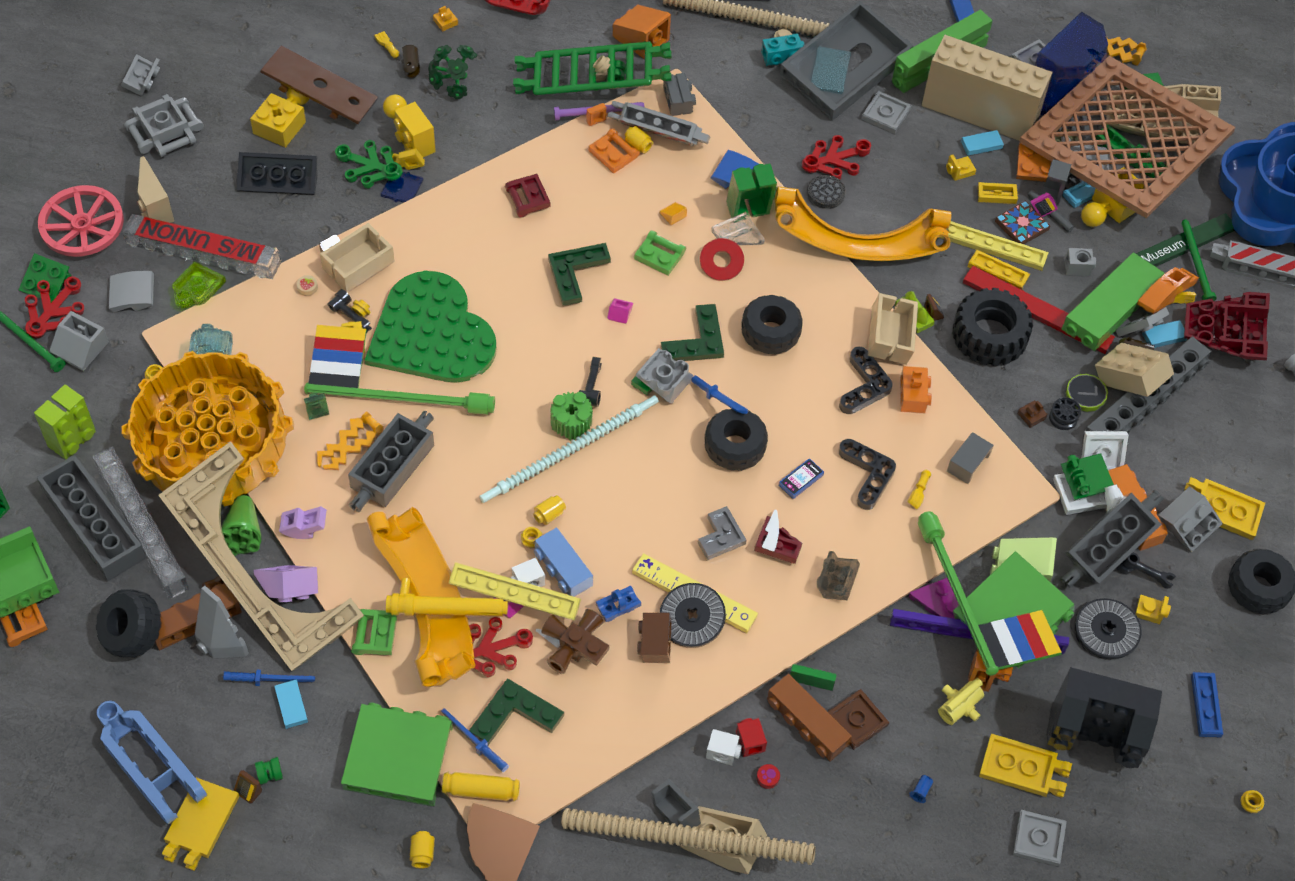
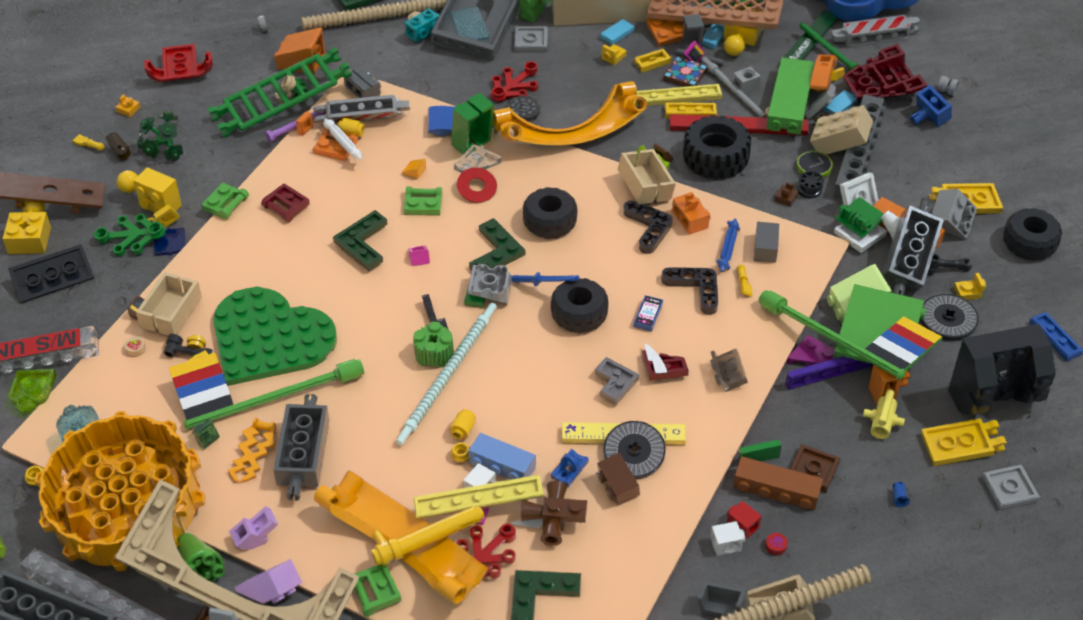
camera: 25 degrees left, 10 degrees down
none -> bright green plate [201,182,249,219]
none -> white wheel [323,119,363,160]
none -> light grey bar [701,57,767,118]
none -> blue wheel [716,218,741,272]
none -> blue brick [910,85,952,127]

